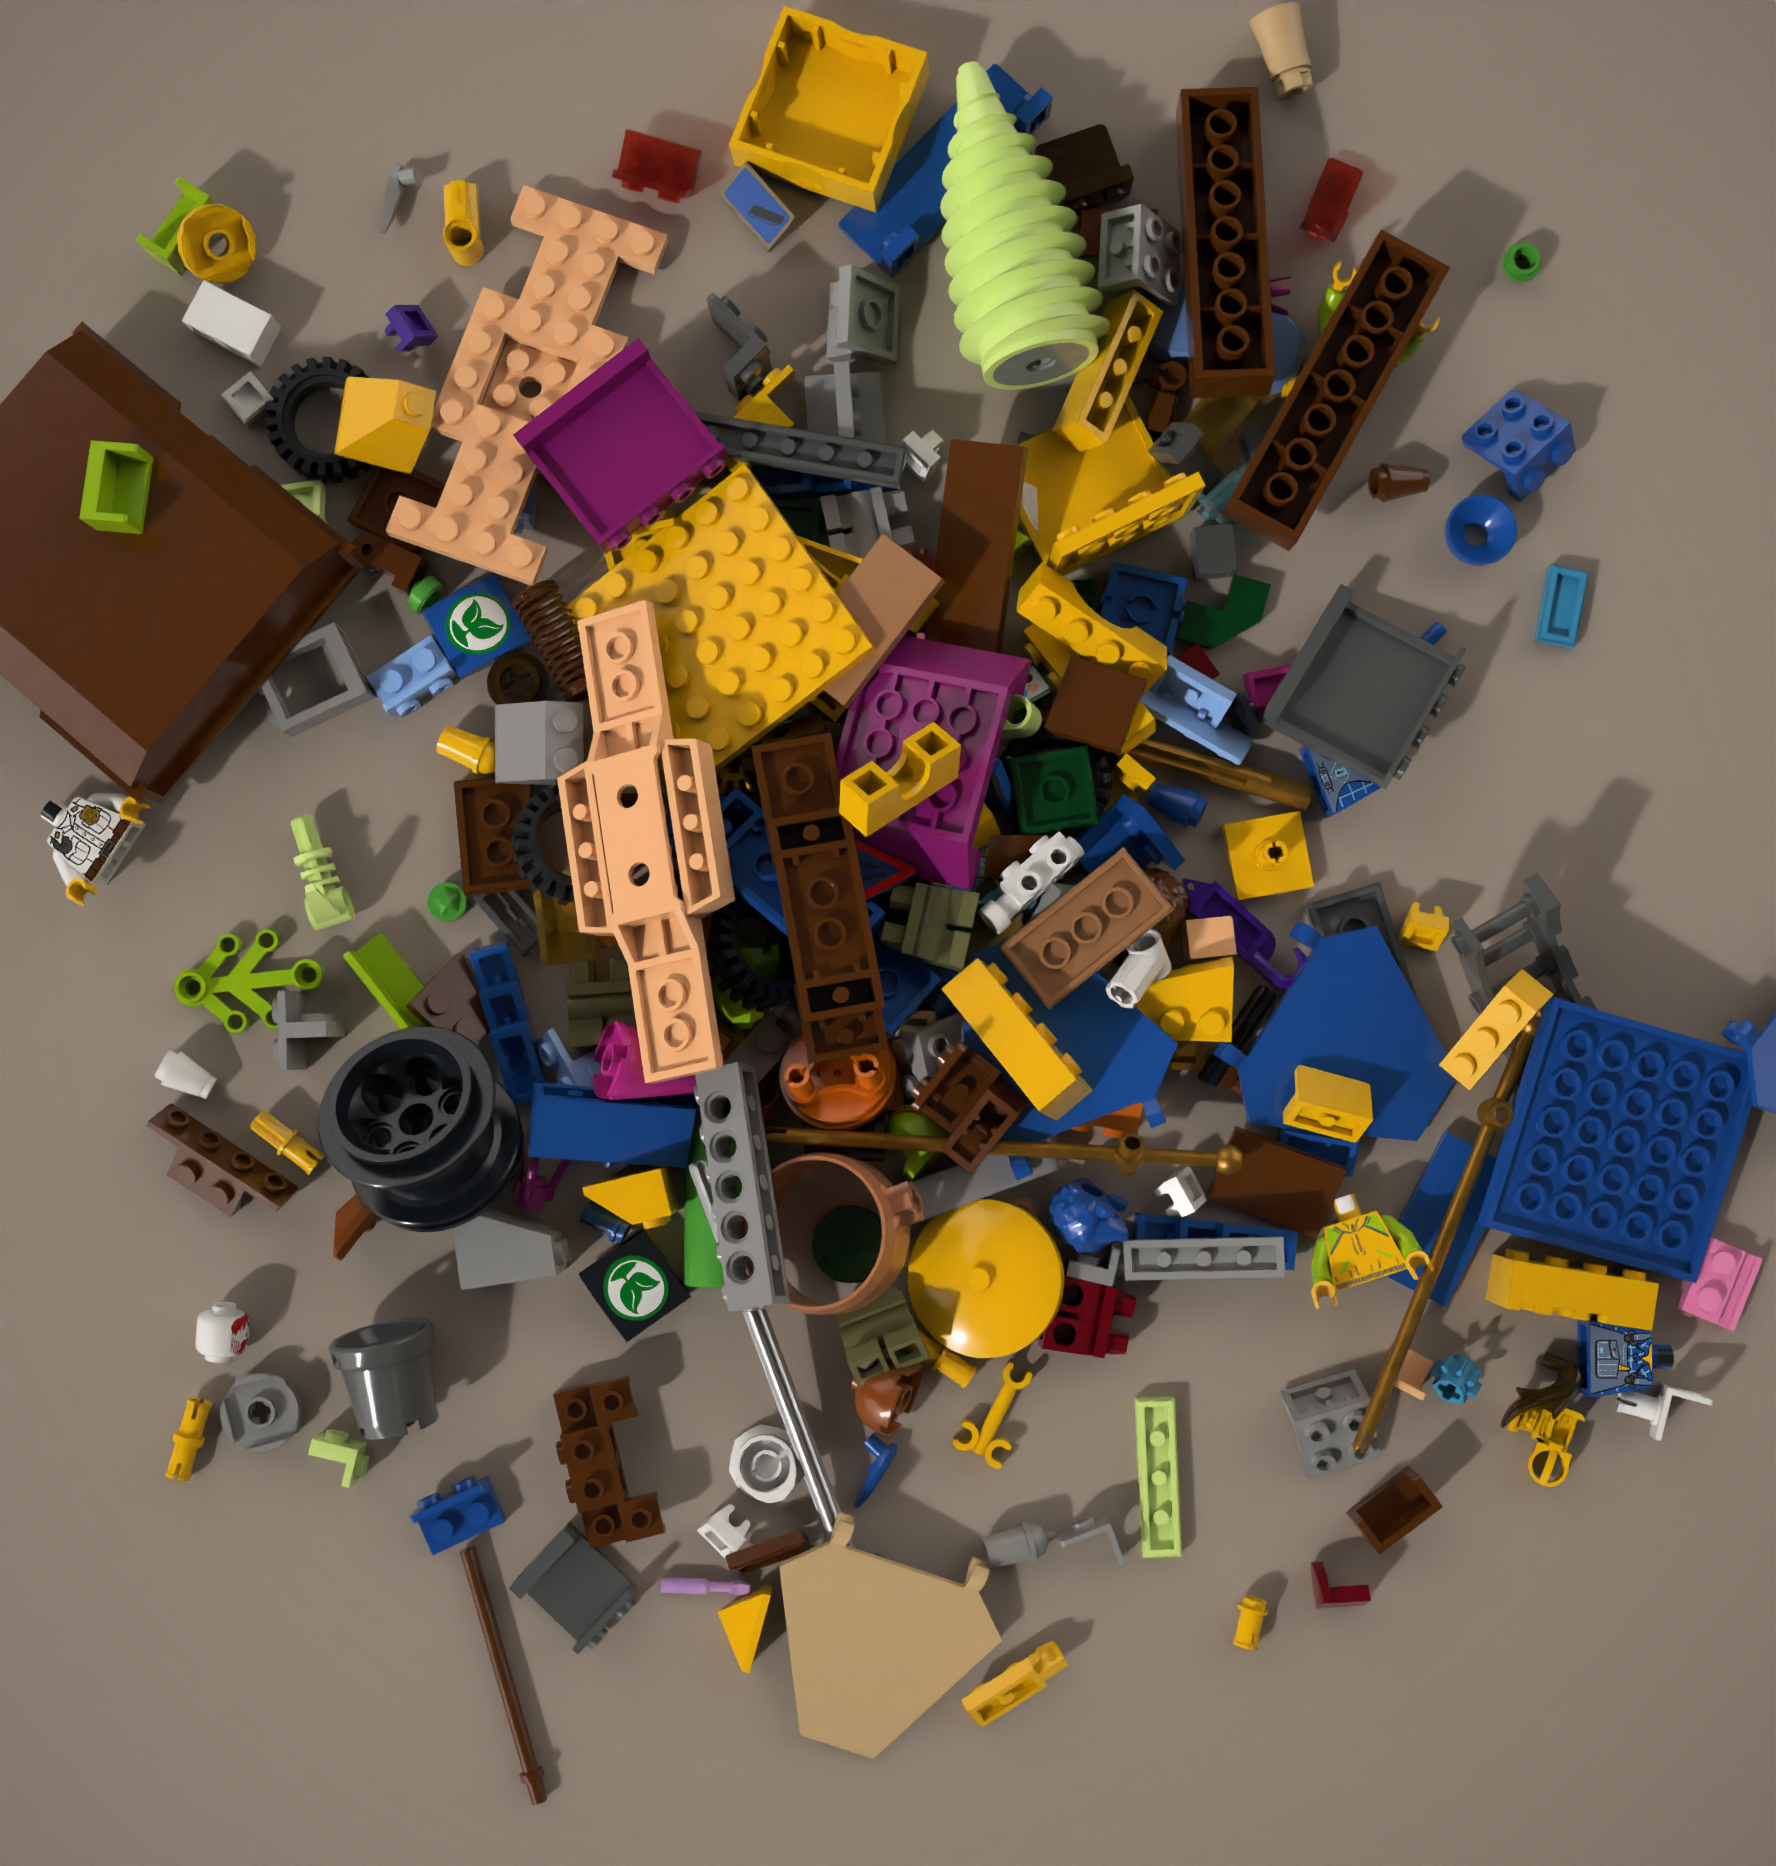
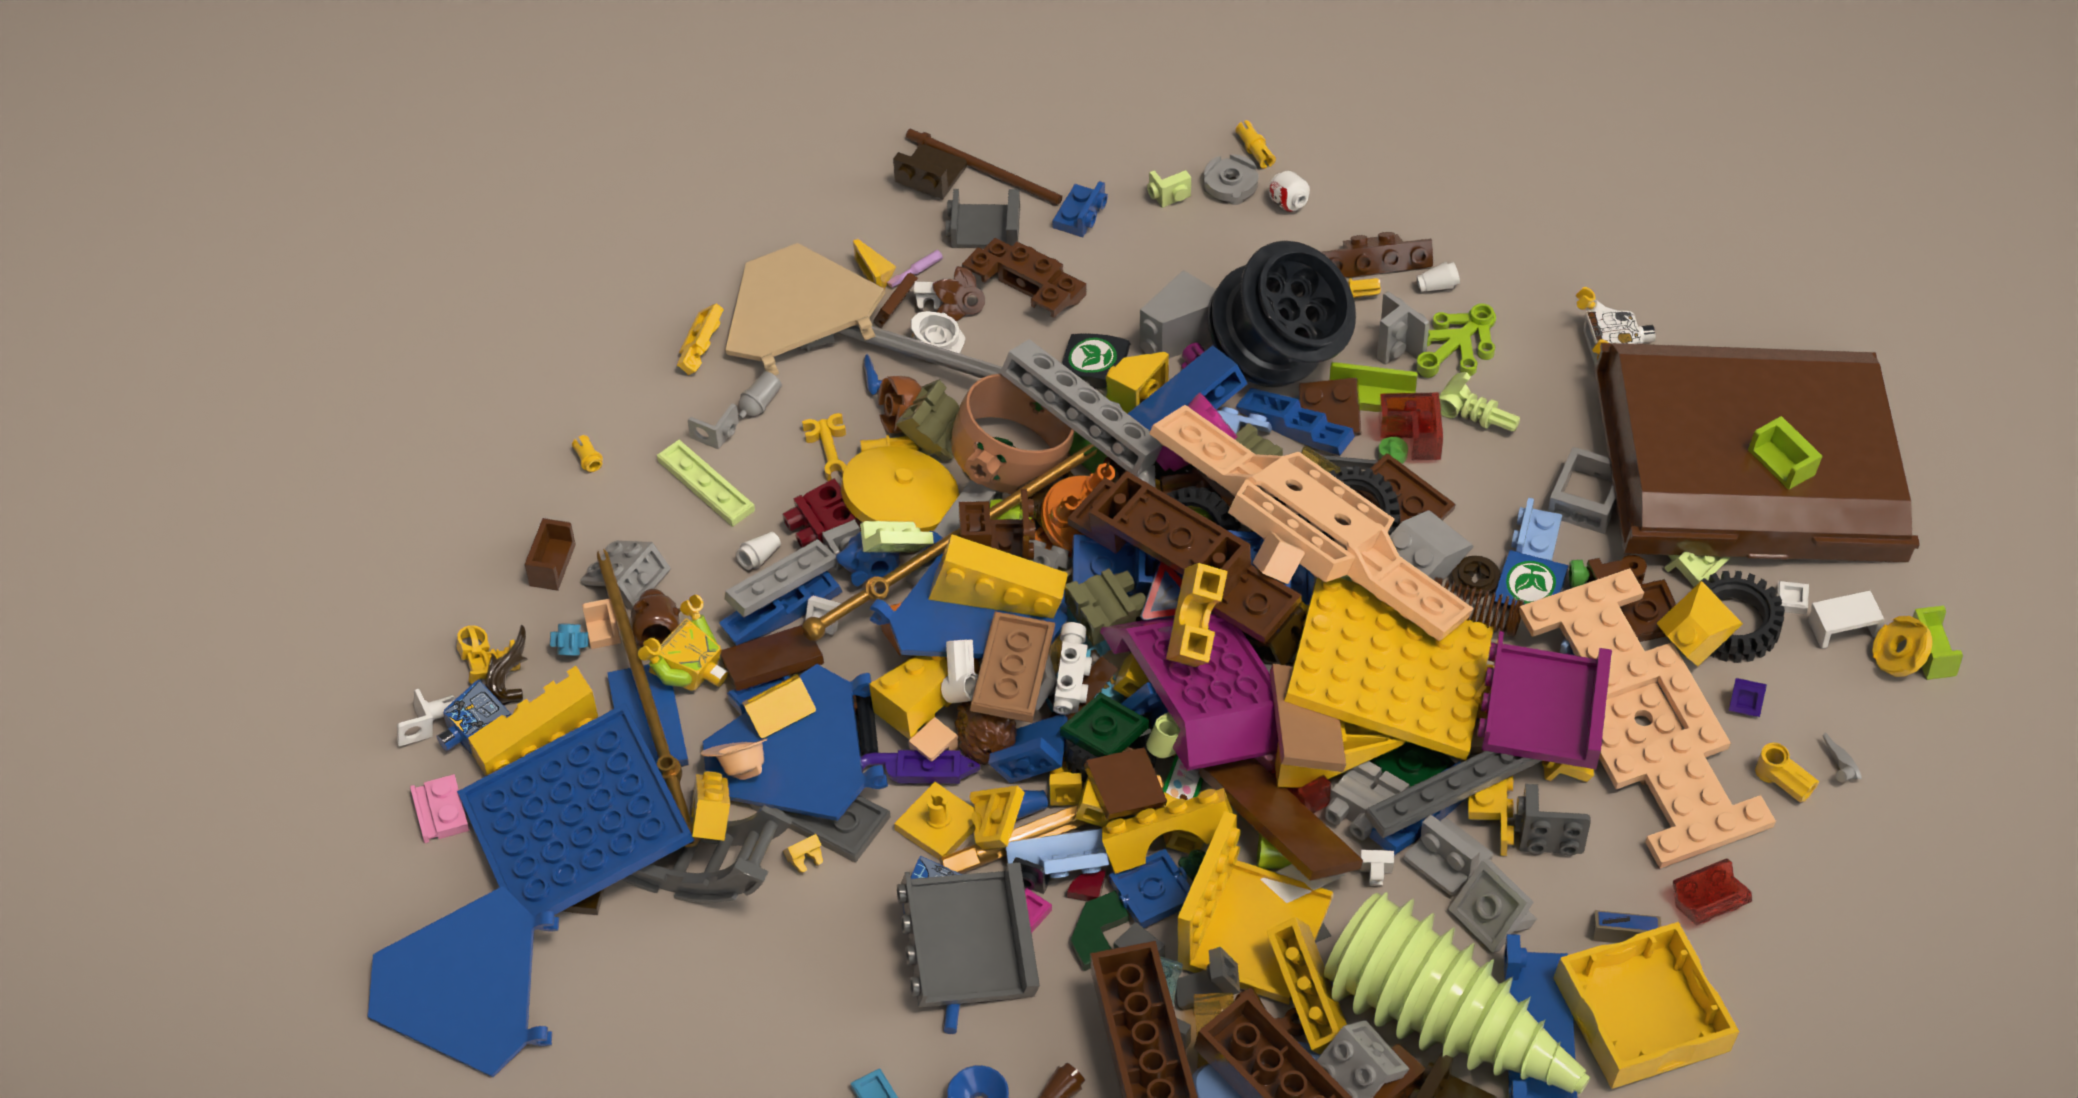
camera: 140 degrees right, 35 degrees down
dark grey piece [329,1318,439,1440] -> none
yellow piece [436,725,495,775] -> none
dark red tile [1311,1561,1371,1609] -> none
none -> reddish brown piece [630,589,681,648]
none -> light nougat piece [700,739,767,780]
none -> white cone [736,532,781,570]
none -> yellowish green bracket [860,521,934,552]
none -> dark brown bracket [893,144,967,200]
none -> reddish brown plate [932,266,985,321]
none -> yellow wing [969,785,1025,850]
none -> light nougat panel [1252,531,1305,584]
none -> clear red brick [1378,392,1443,461]

